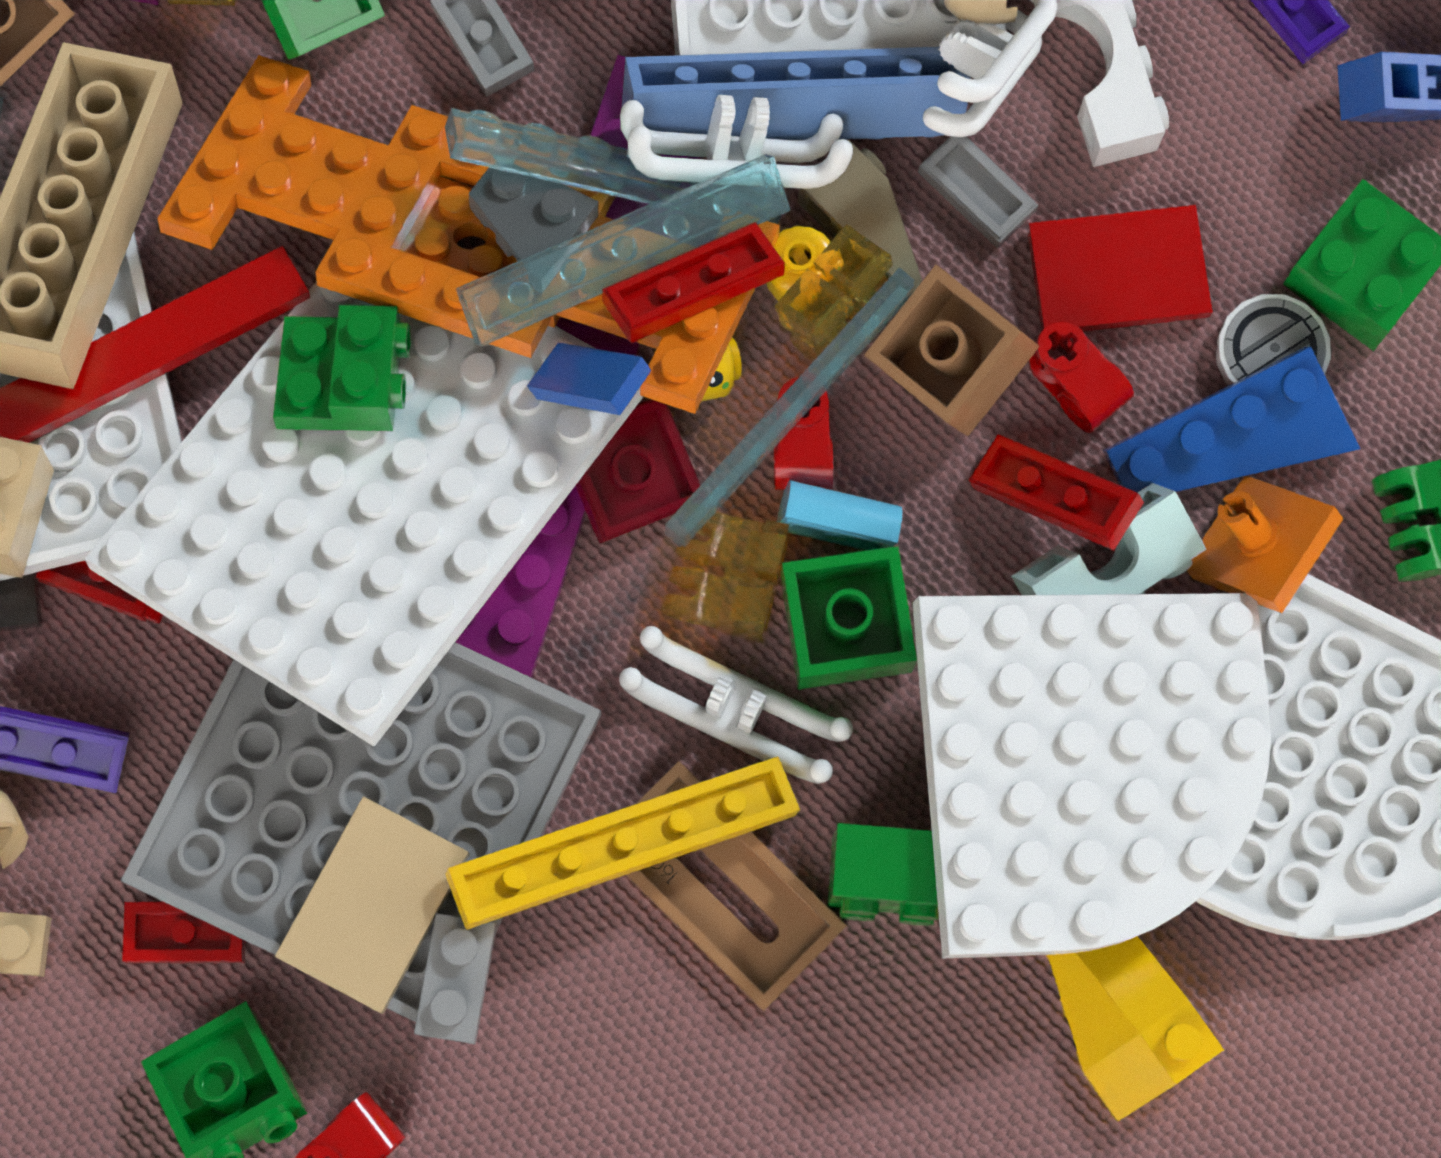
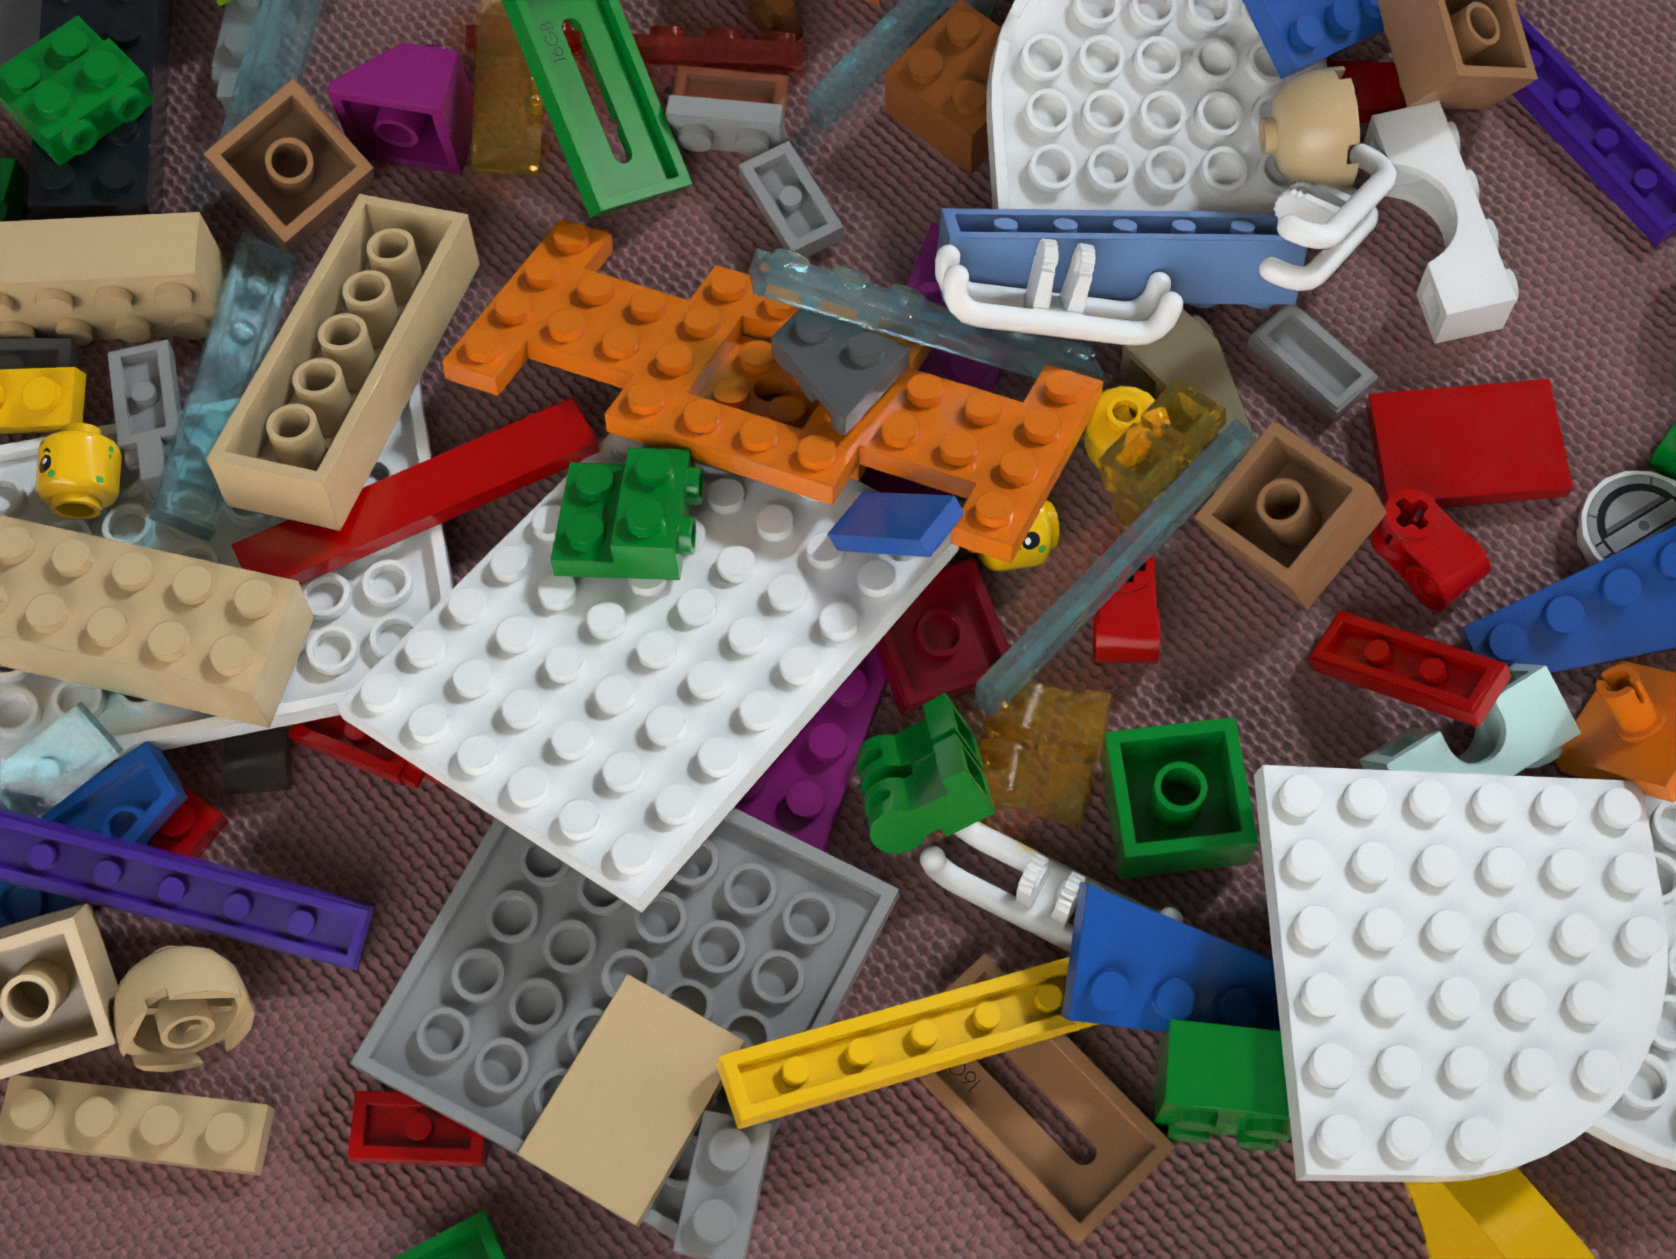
camera: 10 degrees right, 10 degrees down
clear light blue tile [456,154,790,347] -> none
red tile [602,222,785,343] -> none
medium azure brick [775,480,902,551] -> none
none -> green legs [855,693,996,854]
none -> blue wing [1061,882,1280,1032]

